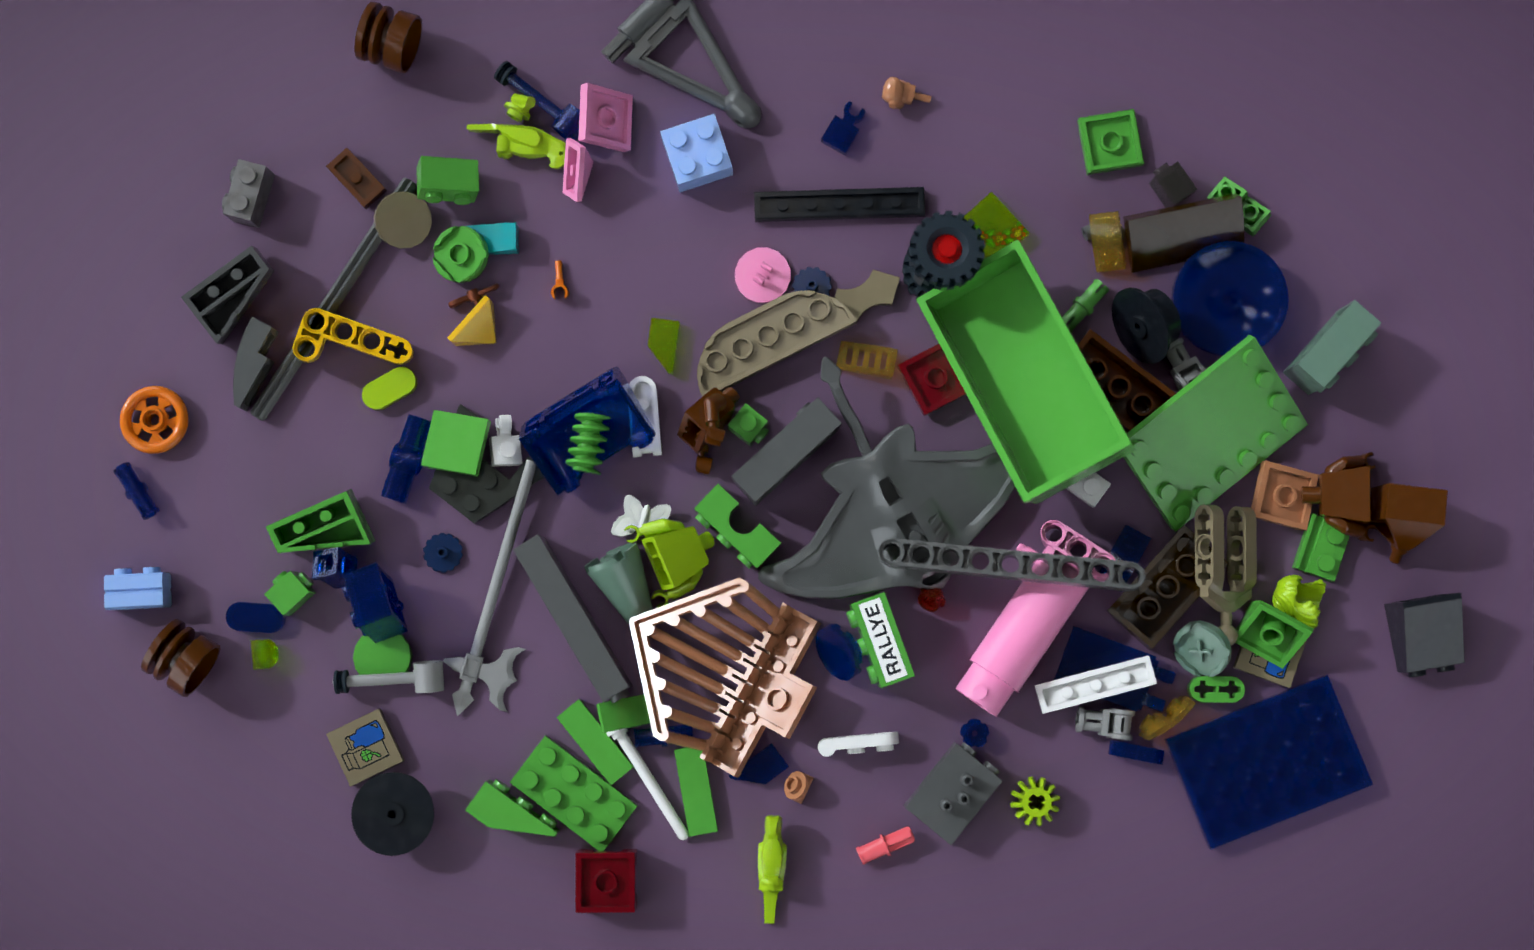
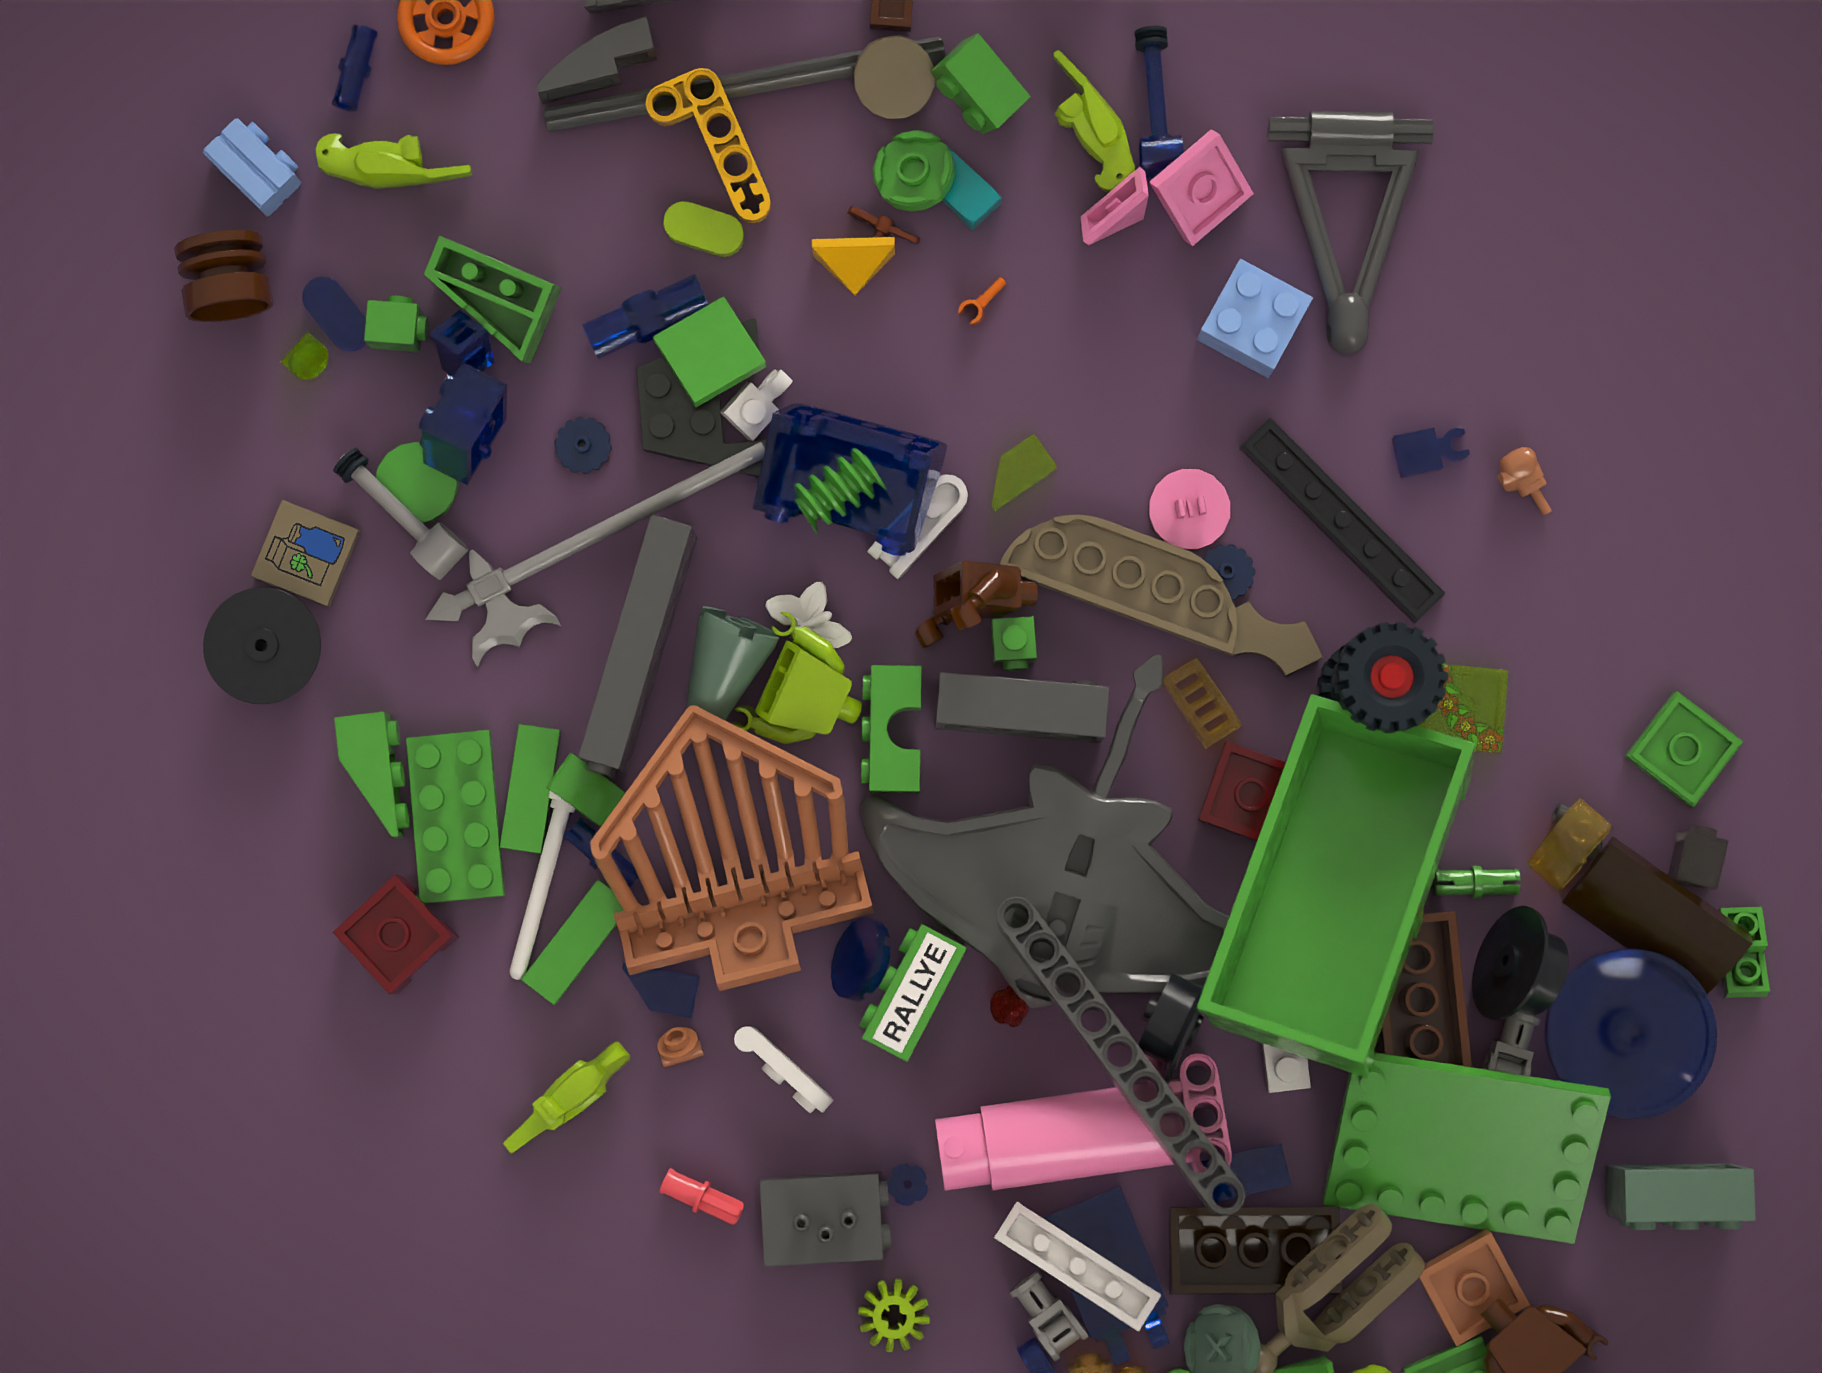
camera: 45 degrees right, 0 degrees up
lime plate [504,93,536,122] -> none
none -> lime animal [315,133,472,189]
none -> black piece [1138,973,1205,1084]

